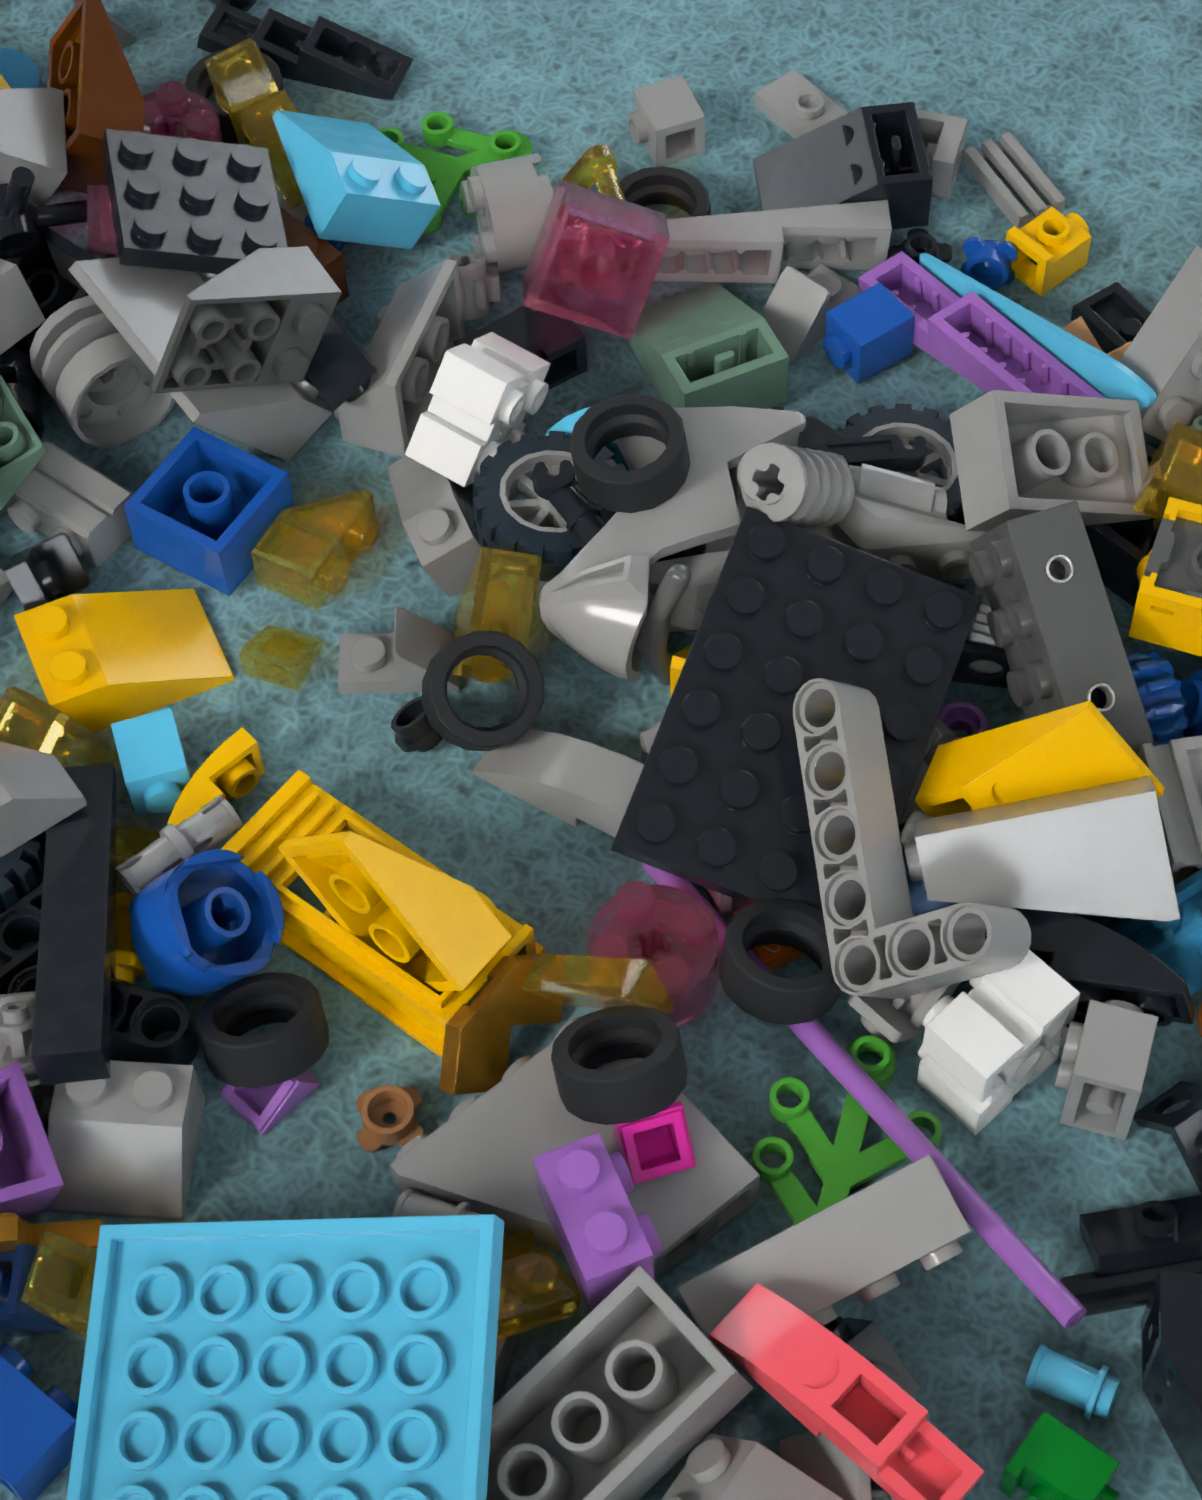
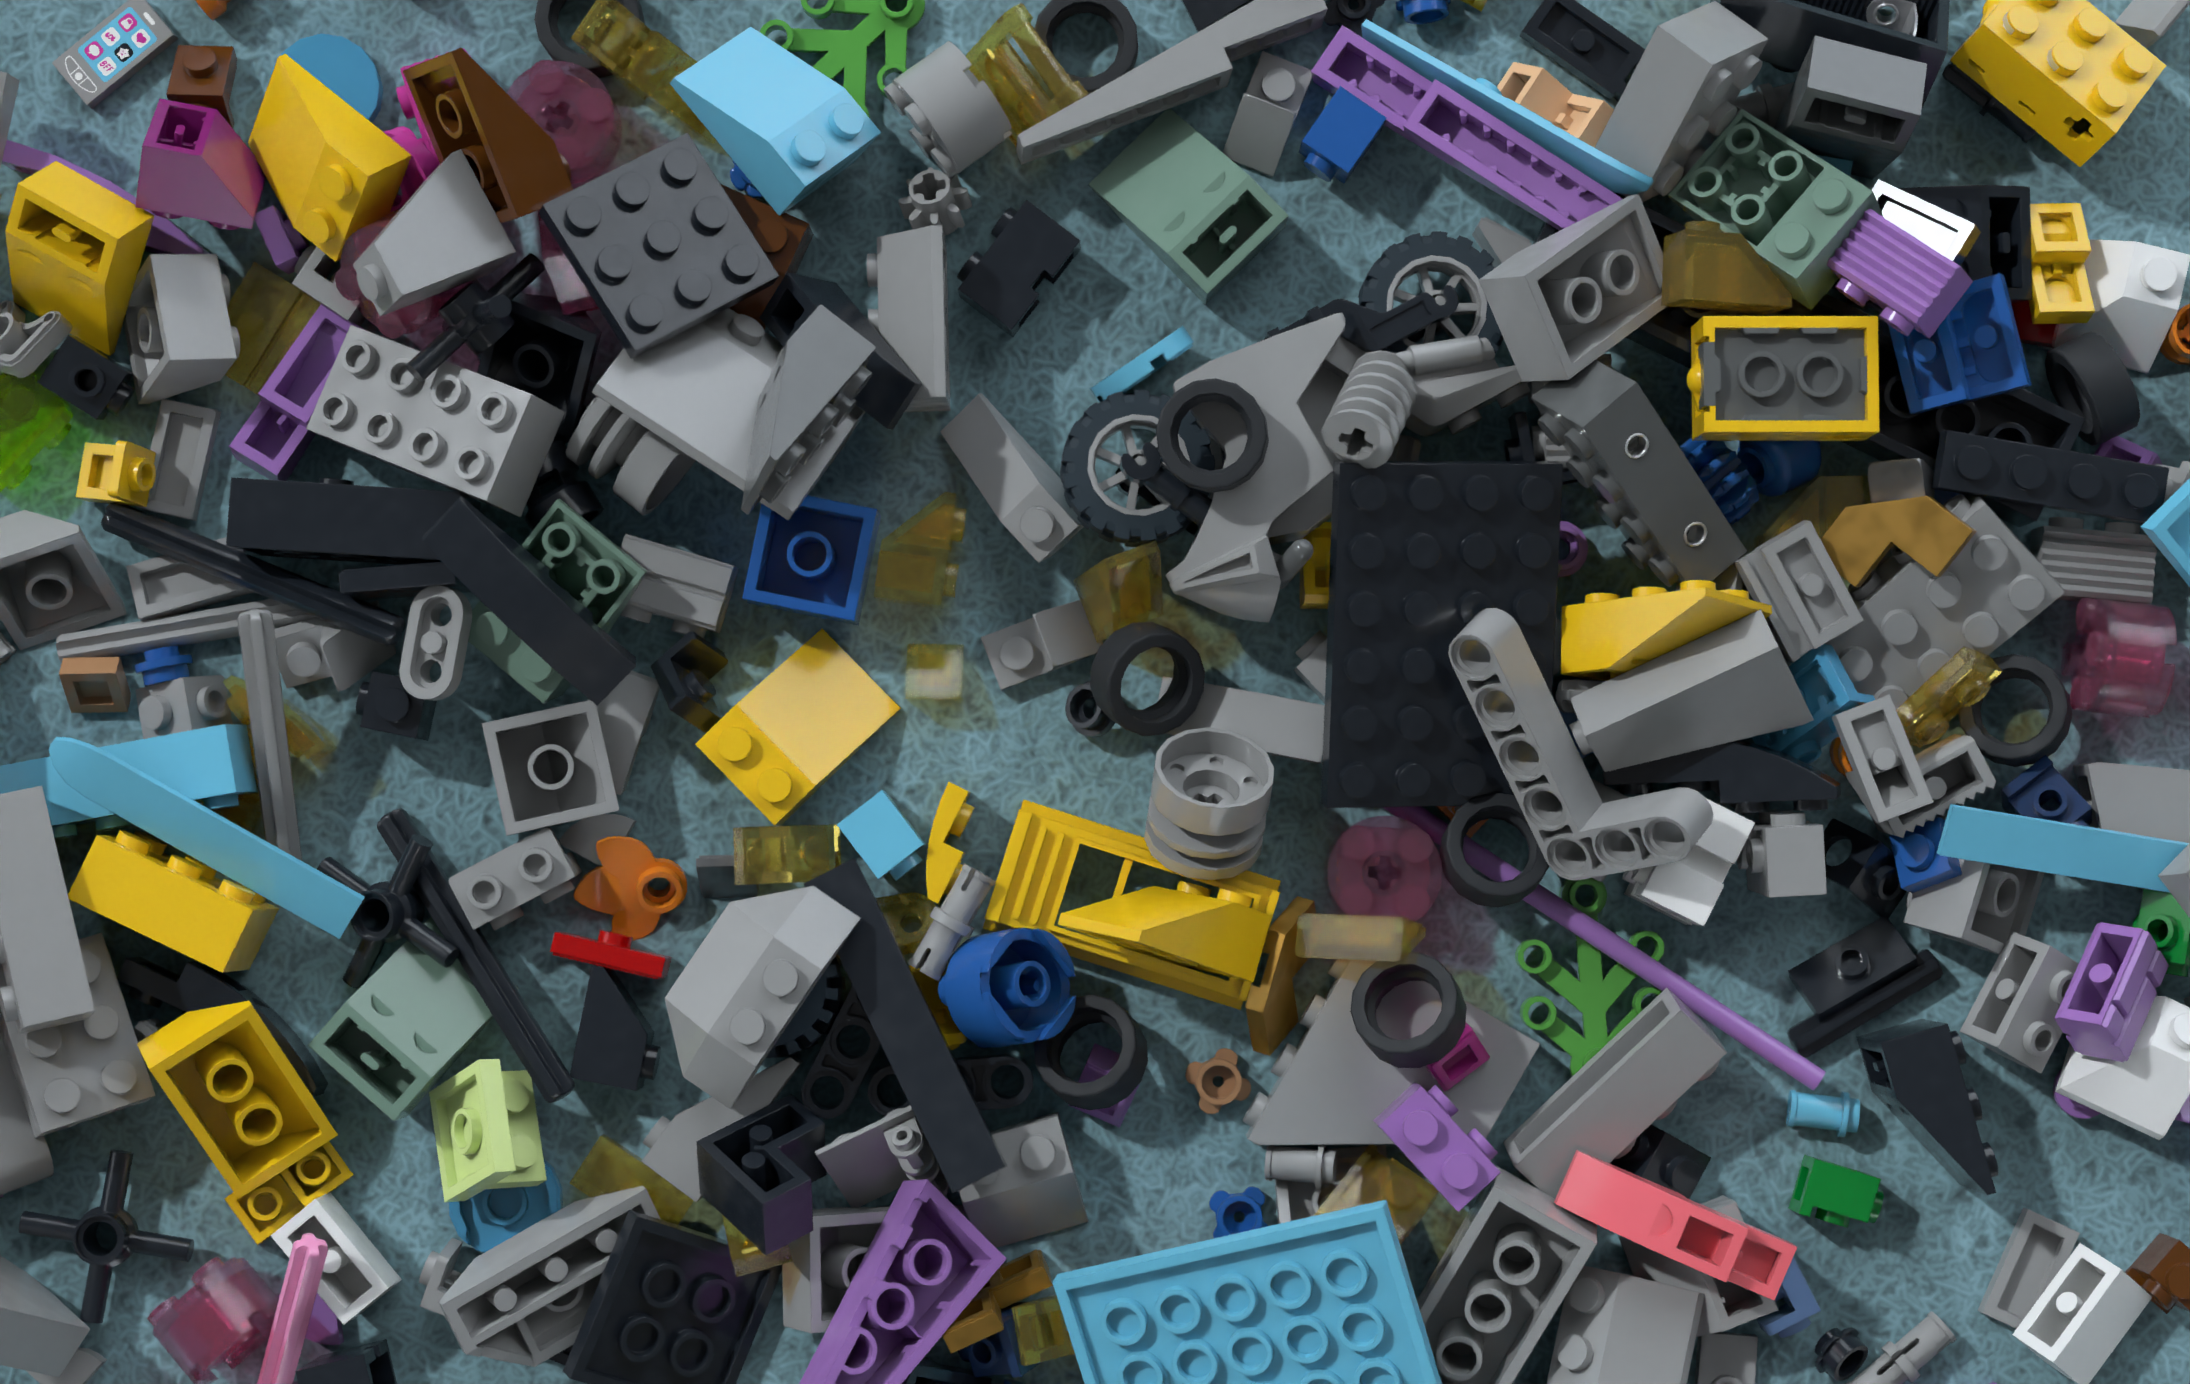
camera: 25 degrees left, 30 degrees up
white brick [405,332,551,487] -> none
clear pink brick [522,179,670,340] -> none
none -> light grey wheel [1144,727,1274,880]

